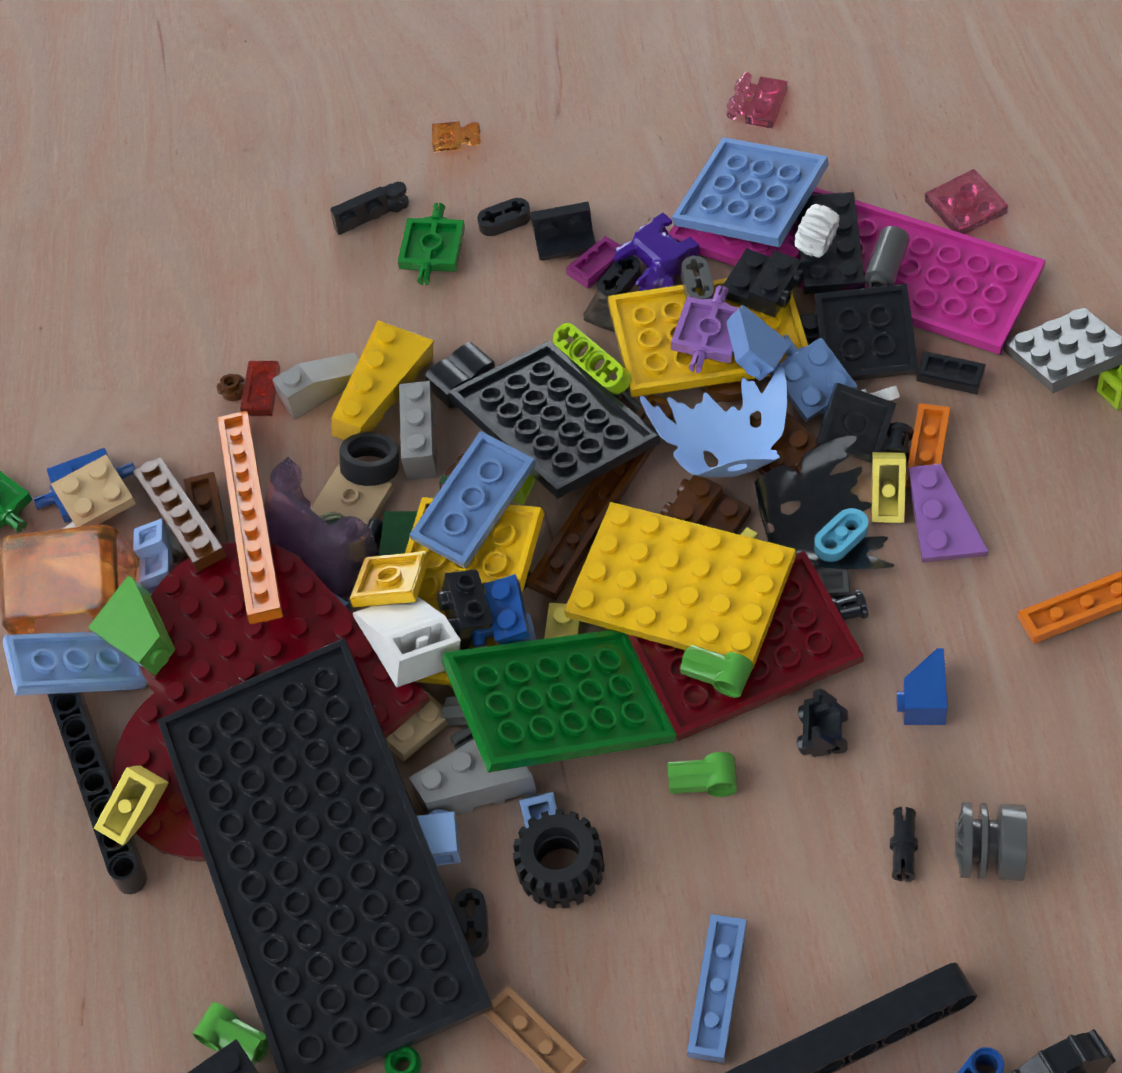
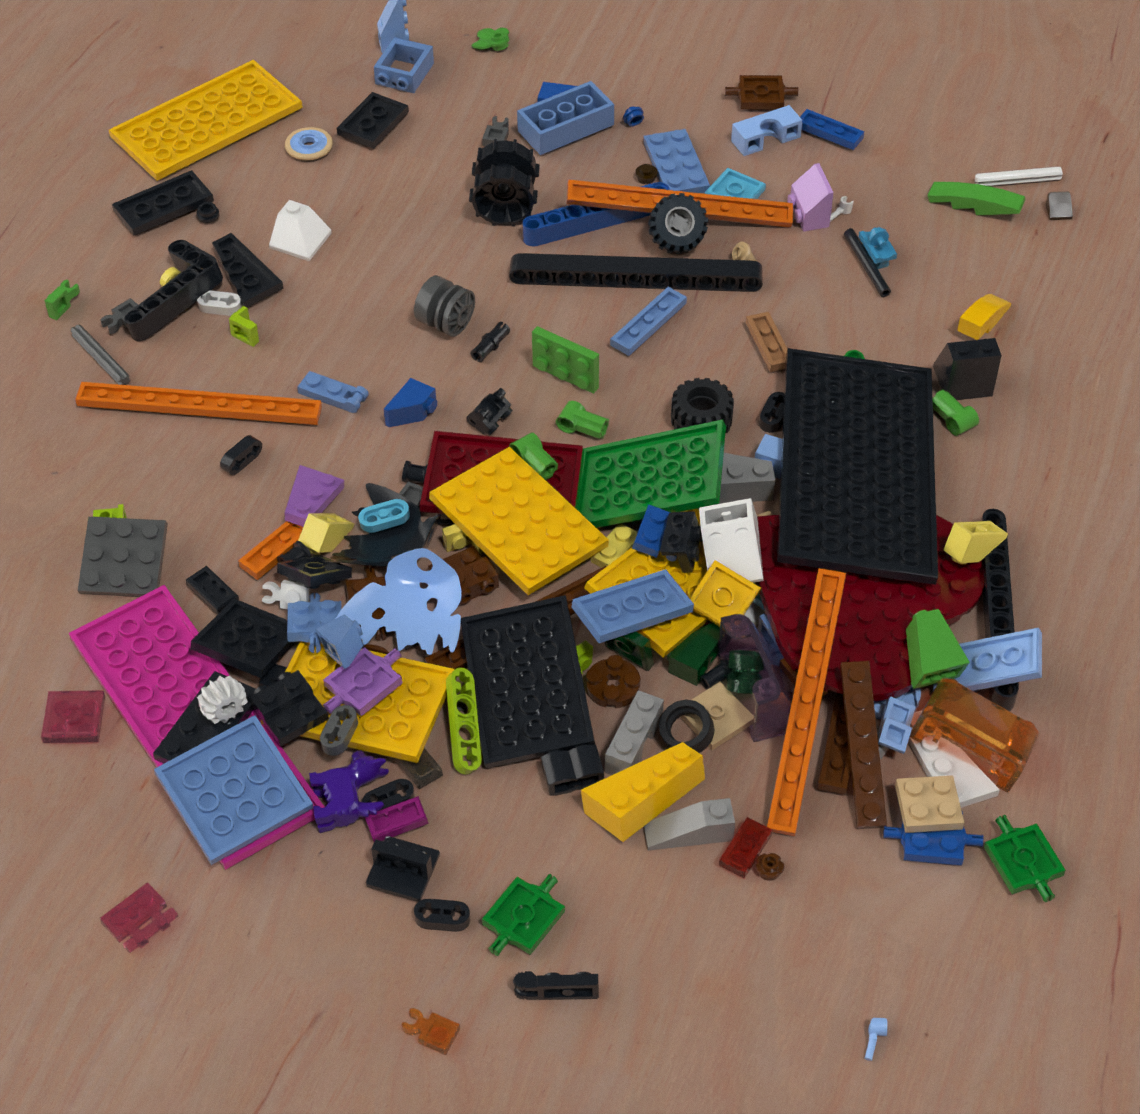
camera: 160 degrees left, 5 degrees down
dark grey brick [864,226,910,288] -> none
none -> black beam [220,435,262,475]
none -> medium blue plate [297,371,369,413]
none -> bright green plate [532,326,599,394]
none -> light blue hand [865,1018,887,1061]

